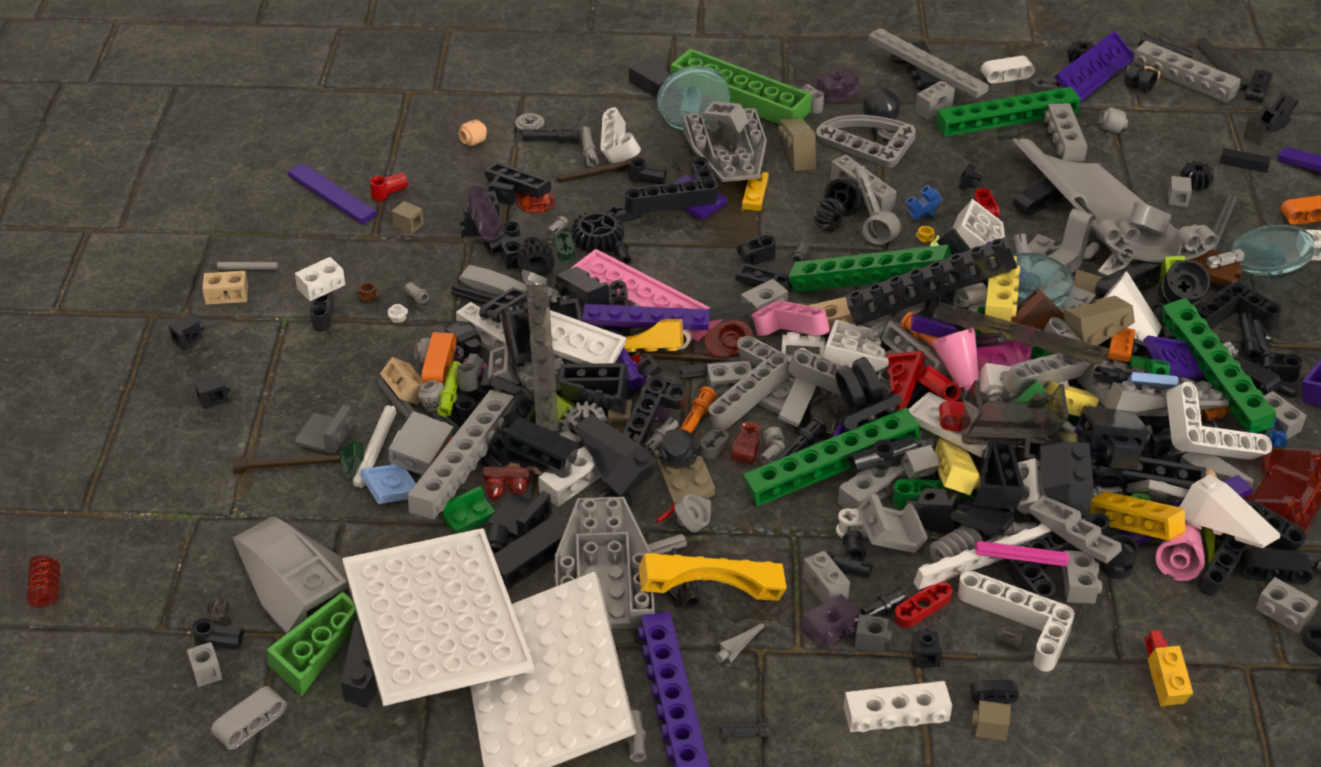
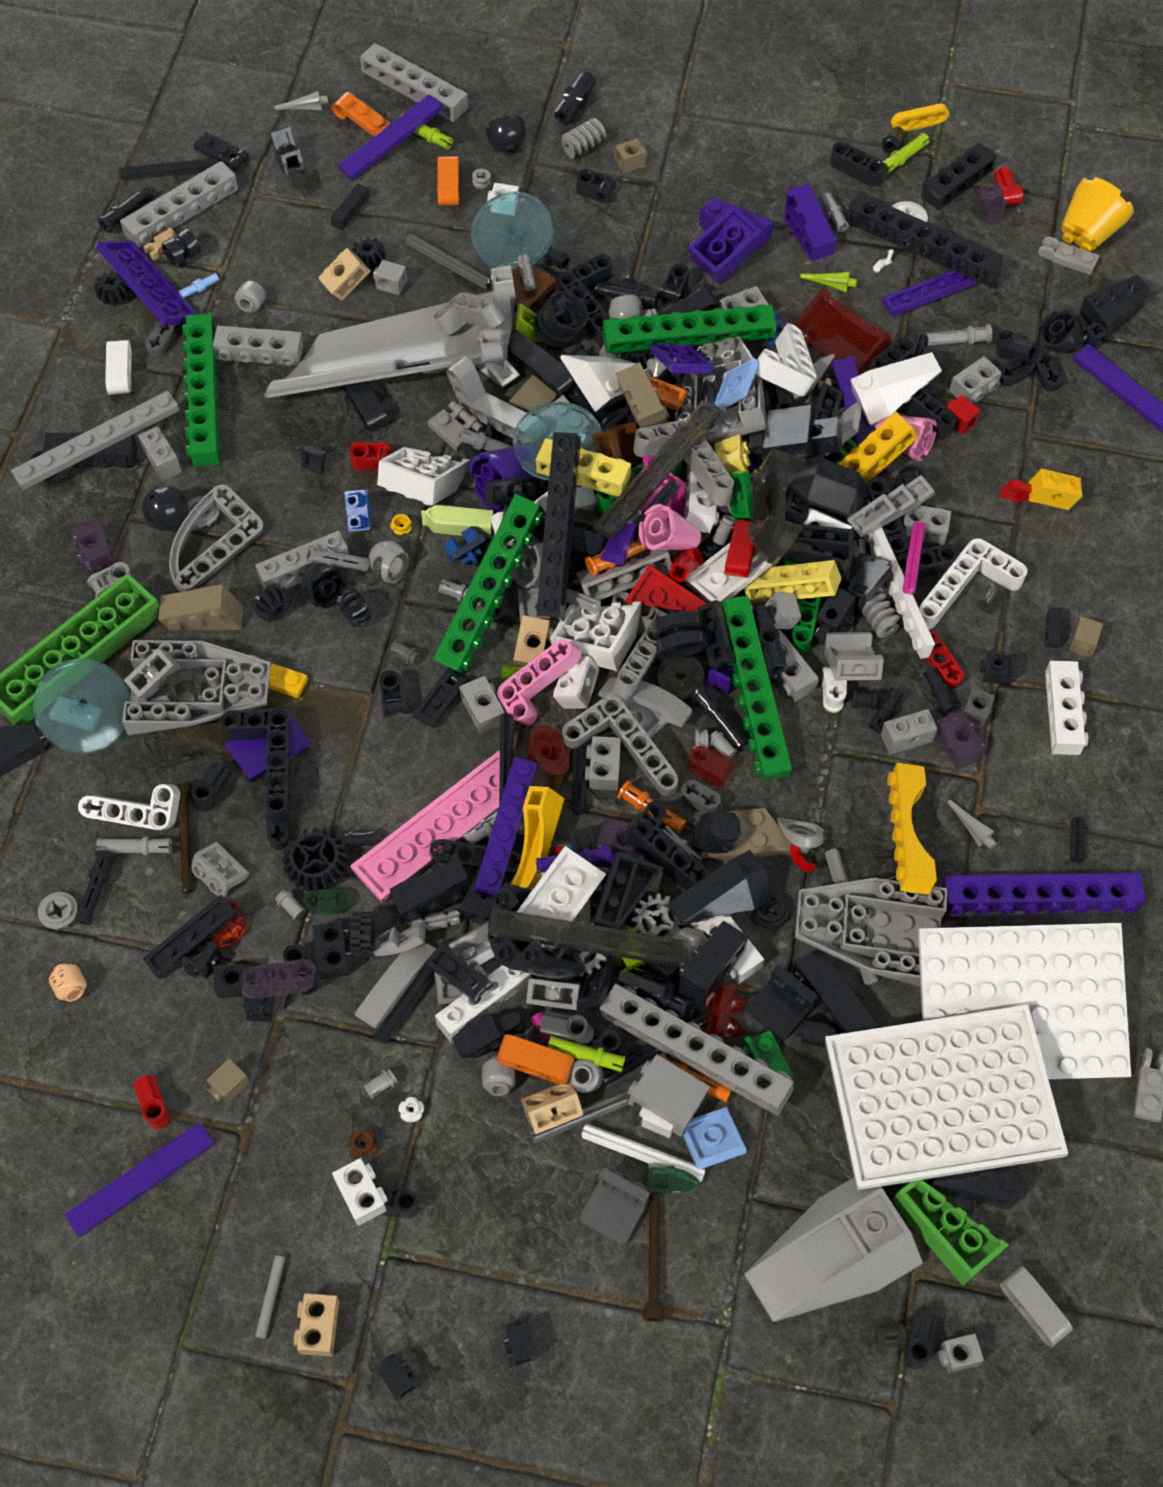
camera: 80 degrees left, 20 degrees up
green piece [1129,356,1170,375] -> none
none -> light blue bar [178,273,219,298]
none -> light grey bracket [191,842,249,898]
none -> black gear [252,583,292,622]
none -> tan brick [318,248,370,301]
none -> black pin [543,245,570,269]
none -> light grey helmet [609,295,643,333]
none -> red brick [945,395,981,435]

